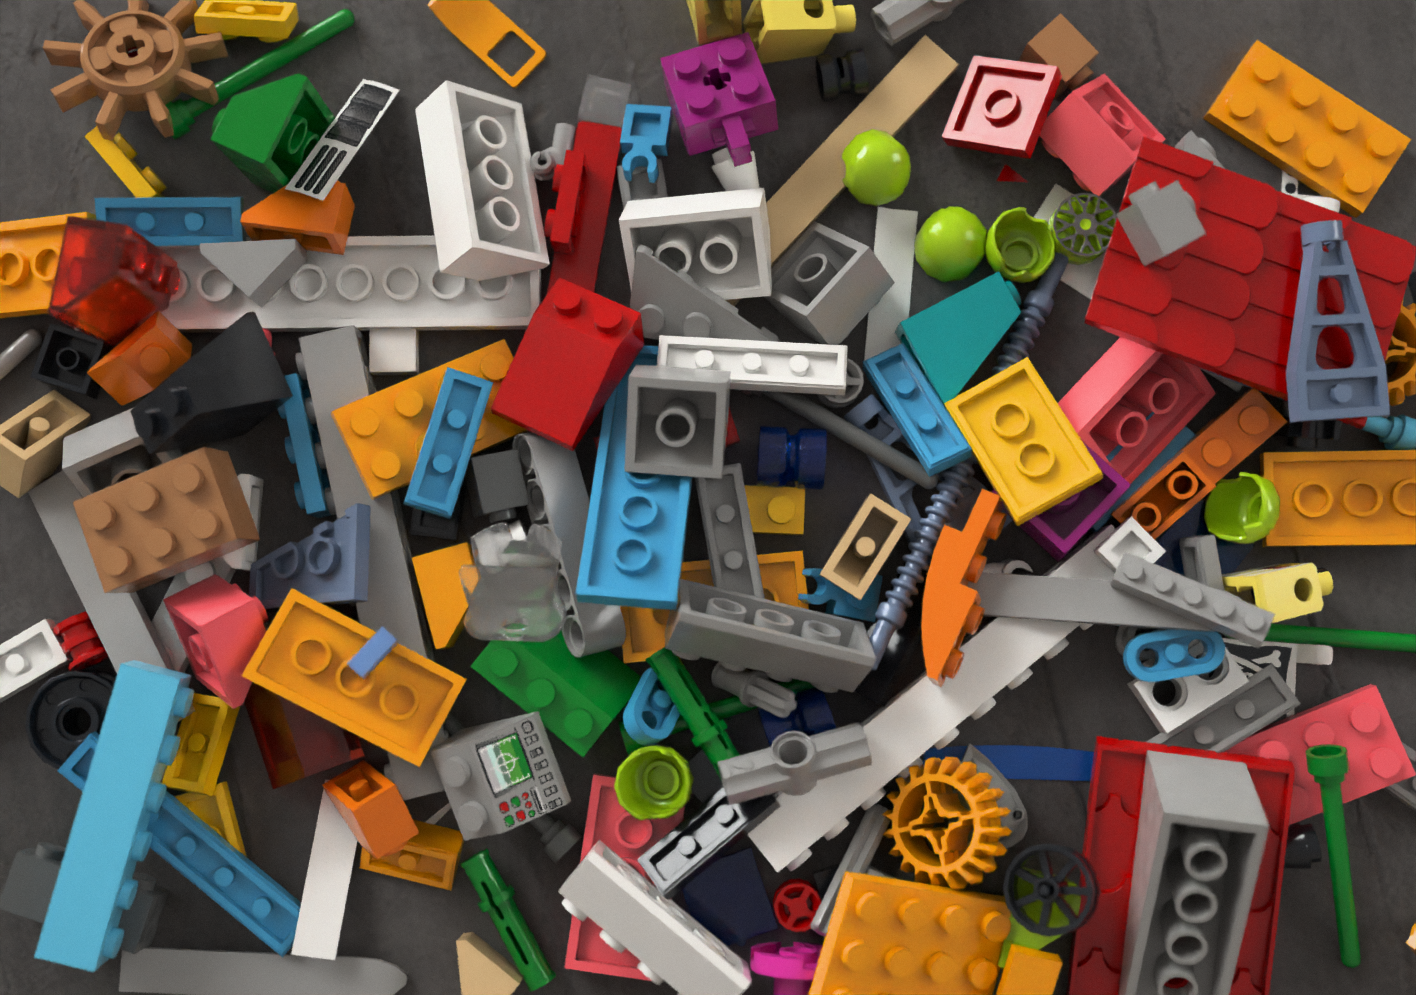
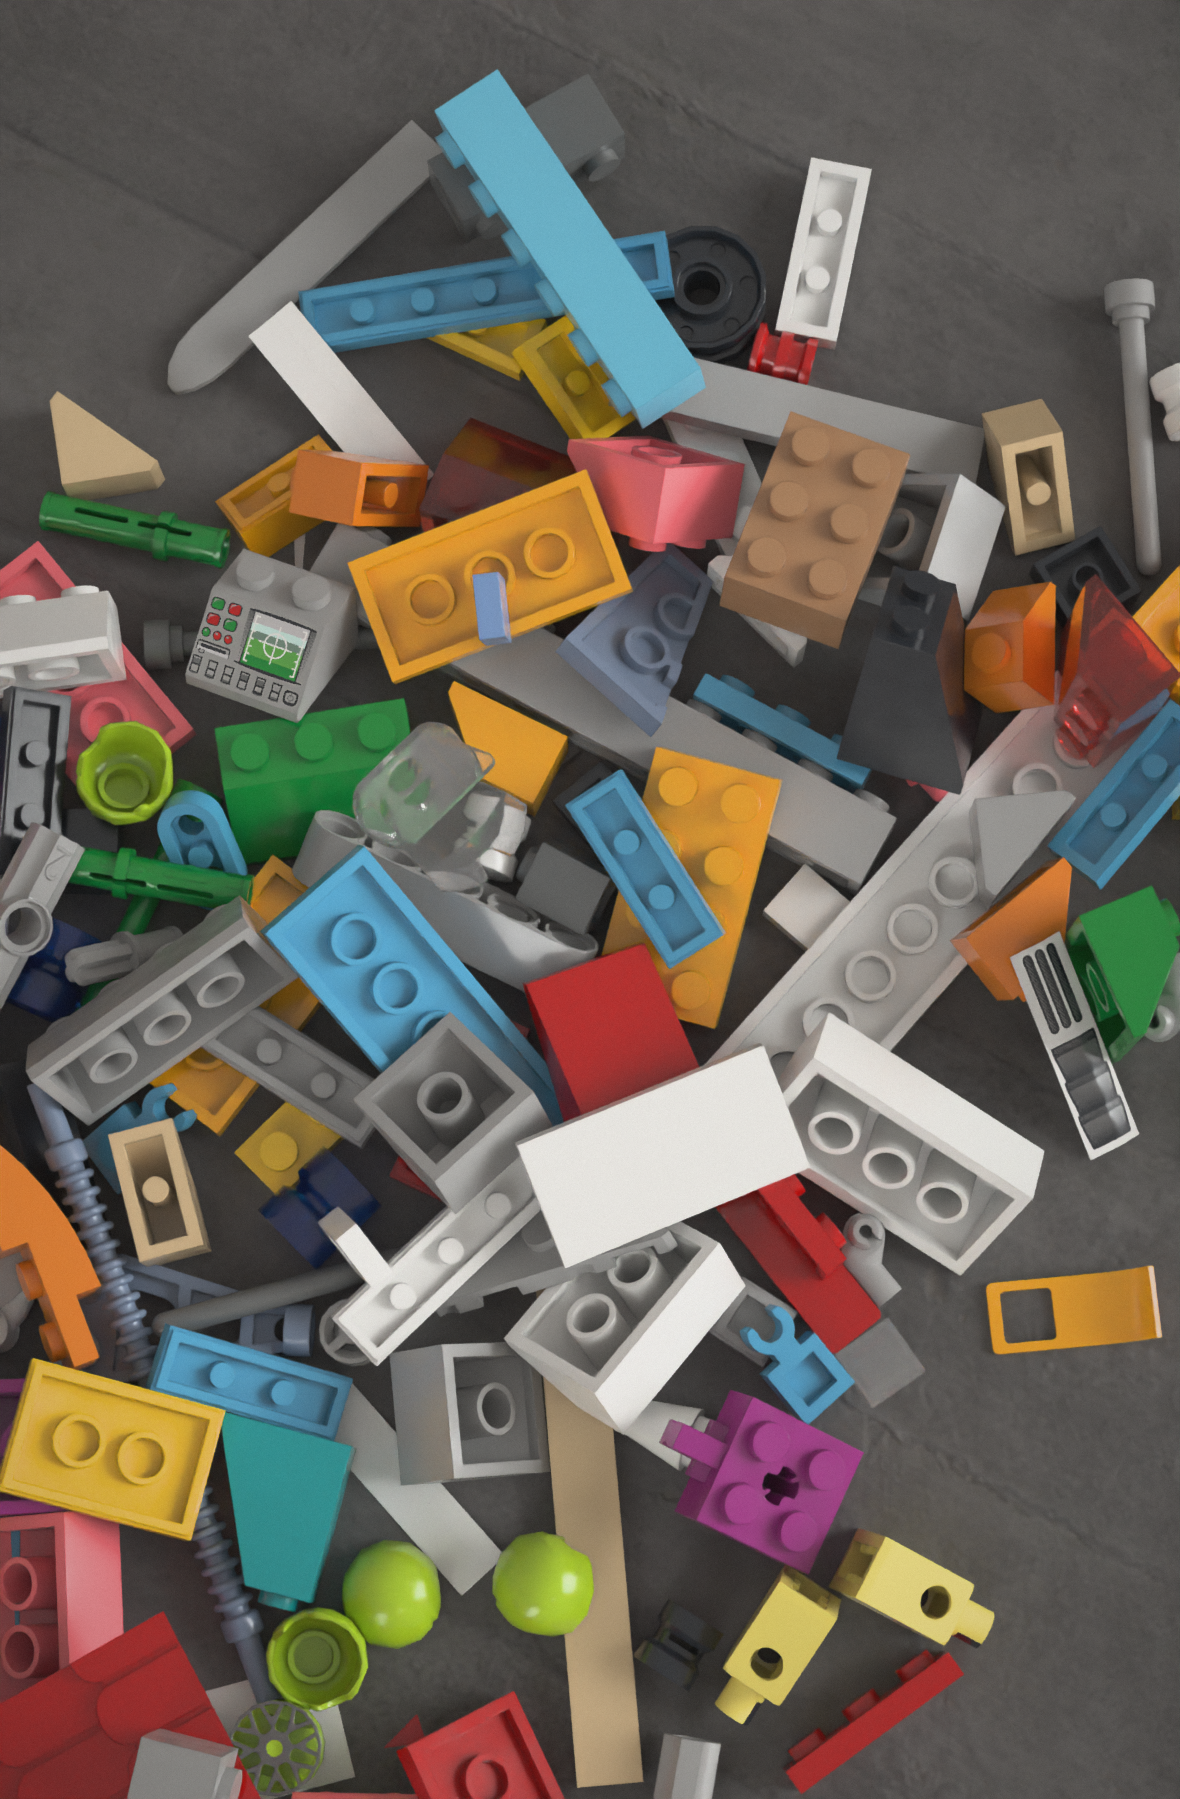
camera: 135 degrees right, 5 degrees down
none -> white tile [318,1206,393,1289]
none -> white tile [514,1043,810,1268]

